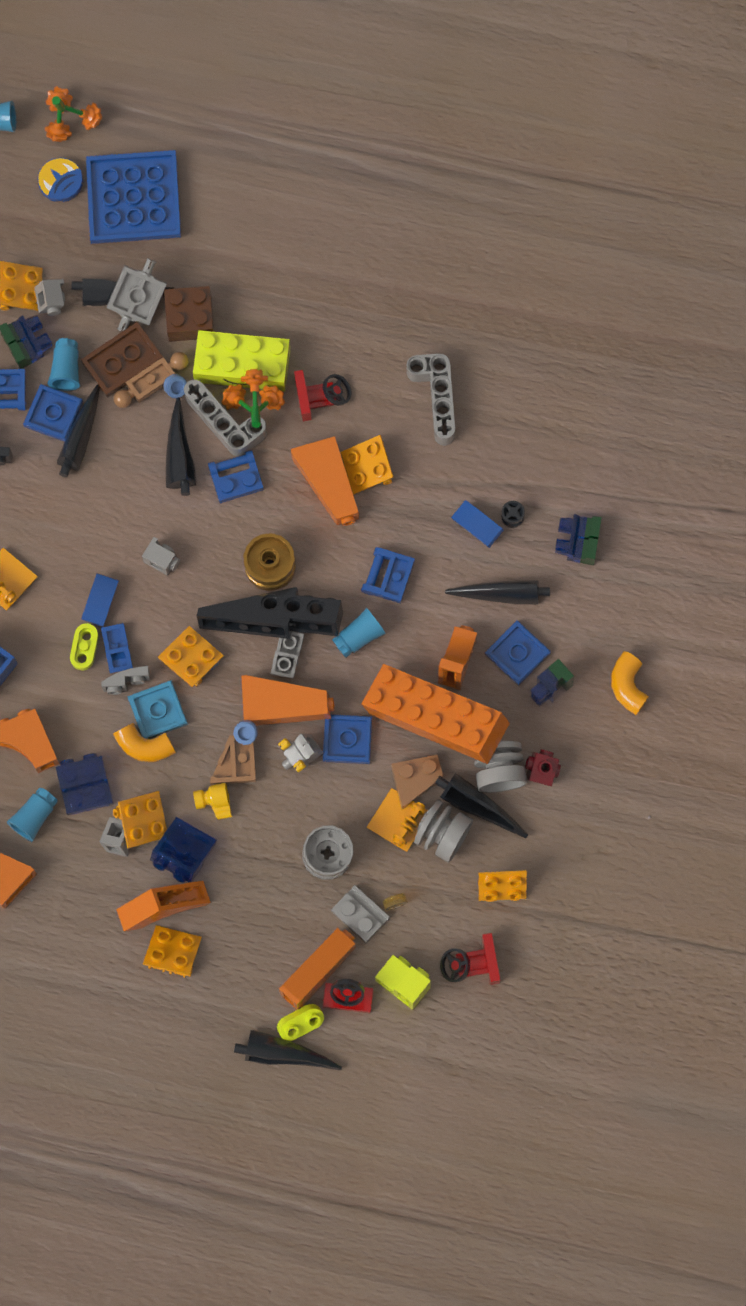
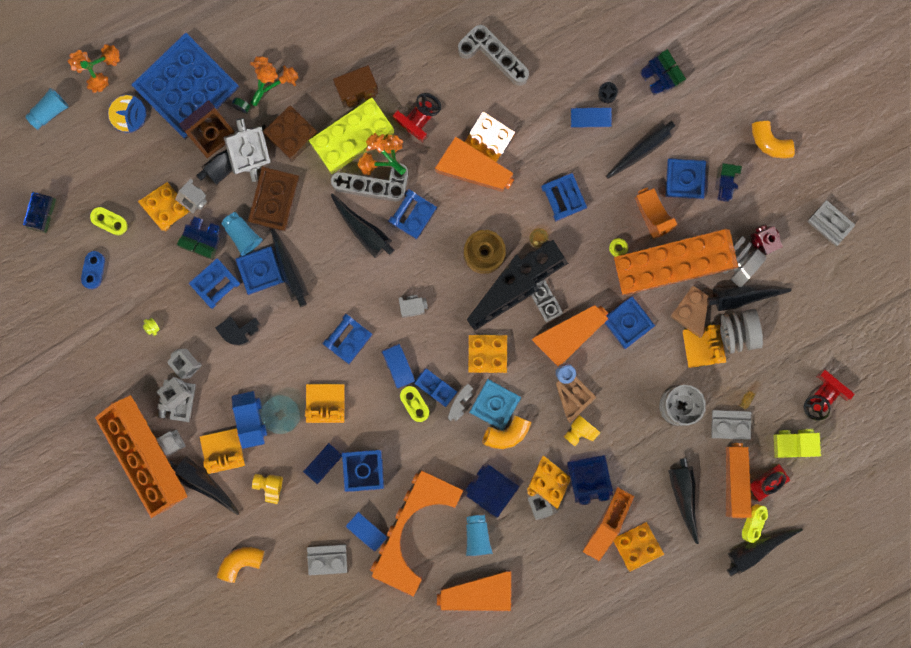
camera: 45 degrees left, 10 degrees up
medium nougat plate [114,352,189,408] -> none
medium blue tile [163,374,187,398] -> none
light grey piece [278,733,324,772] -> none
dark azure plant [332,608,386,658] -> none
light orange hinge [478,870,527,902] -> none
none -> reddish brown brick [179,100,235,159]
none -> dark green tile [231,97,251,114]
none -> orange plant [250,56,299,106]
none -> blue plate [322,313,373,365]
none -> reddish brown brick [333,65,379,108]
none -> clear yellow tile [529,228,549,248]
none -> neon yellow plate [609,238,628,257]
none -> black piece [668,457,699,544]
none -> light grey plate [807,200,855,246]

